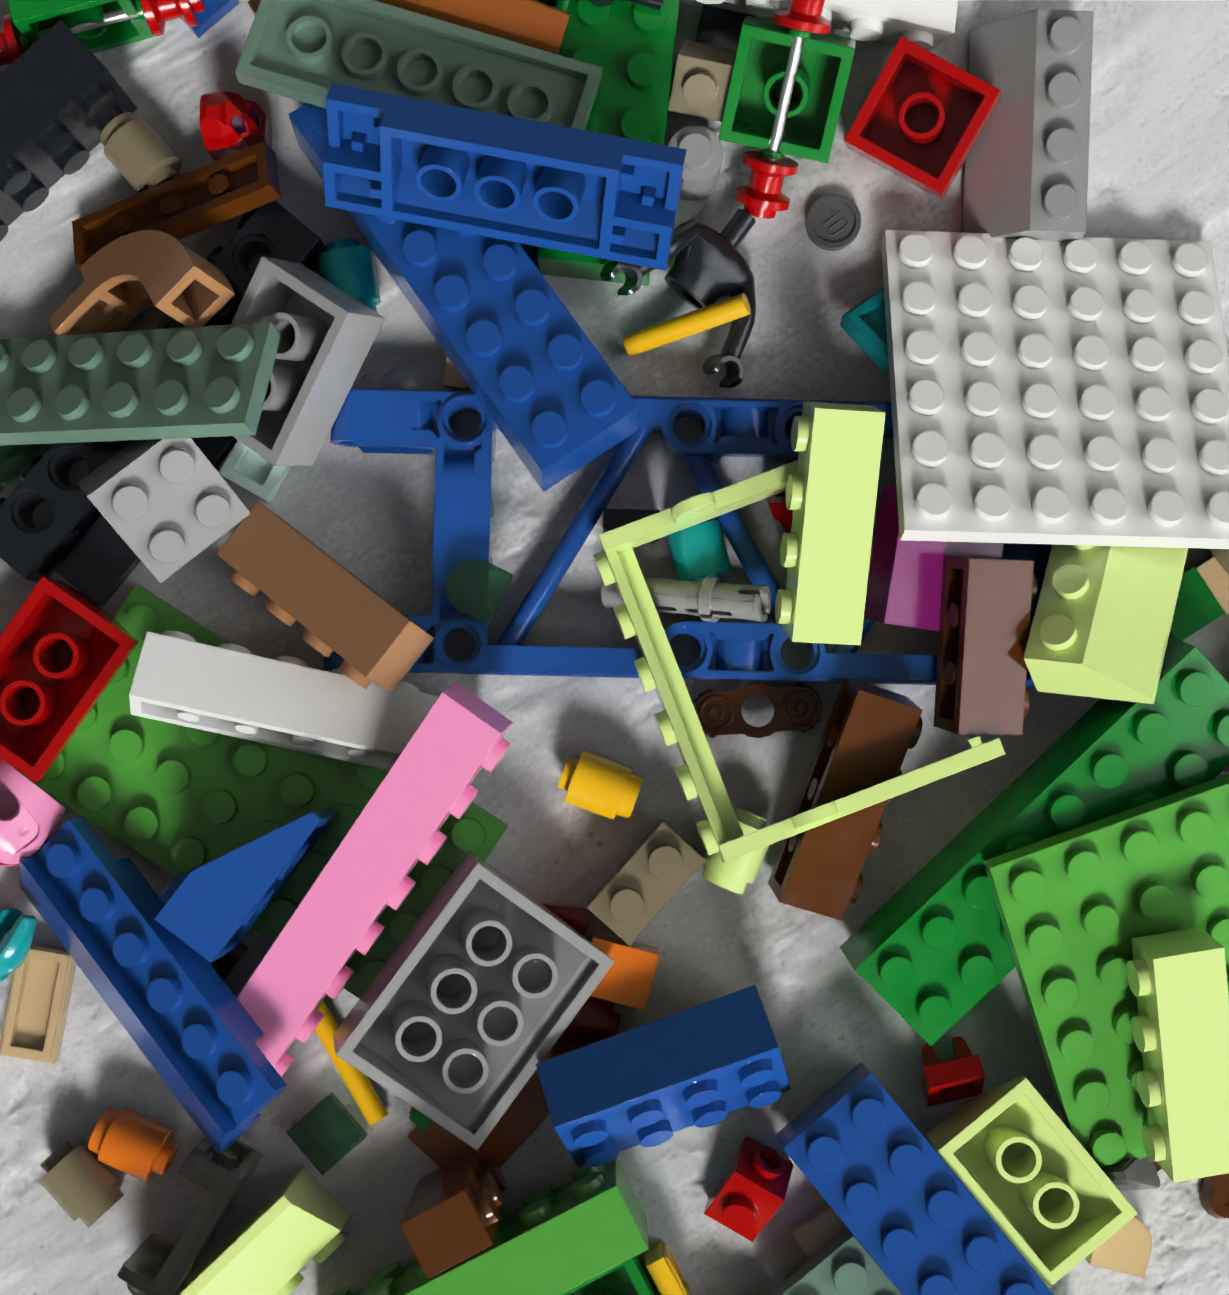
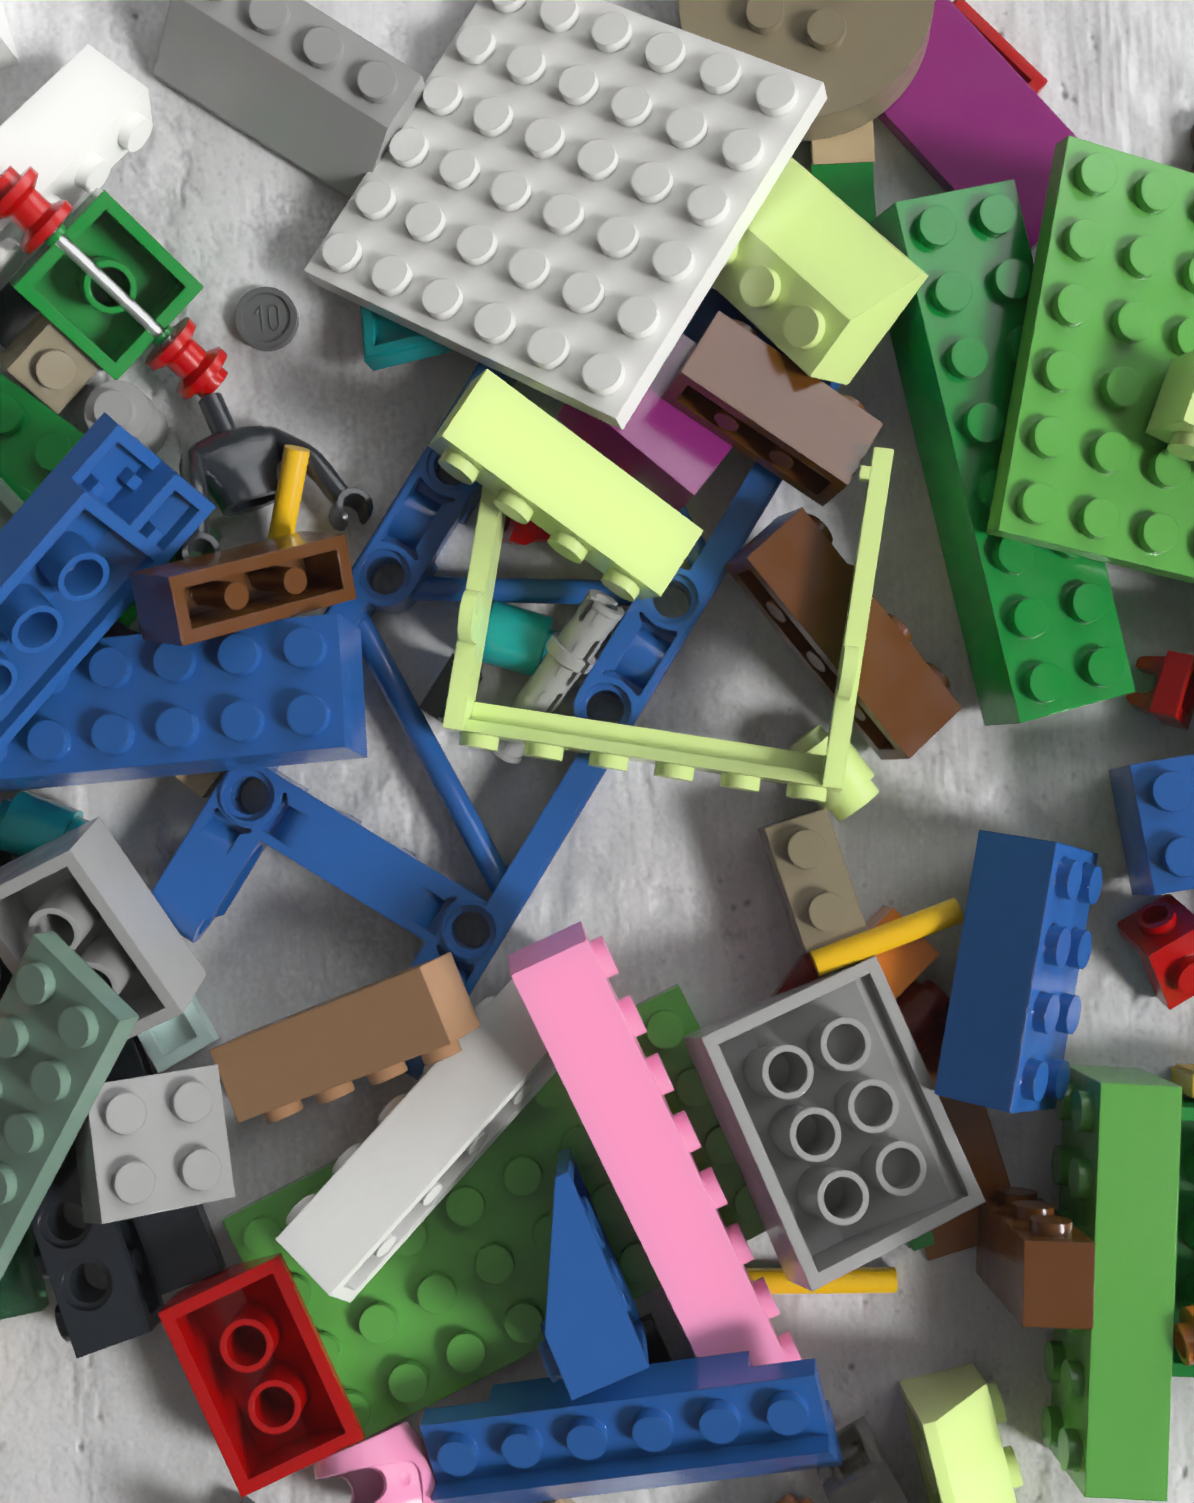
camera: 60 degrees left, 0 degrees up
clear green tile [286,1092,368,1175] -> none
clear green tile [446,559,514,627] -> none
yellow brick [557,750,644,820] -> none
reddish brown piece [693,683,823,738] -> none
red brick [844,36,1001,200] -> none
none -> reddish brown brick [129,531,357,646]
none -> yellow piece [810,898,964,976]

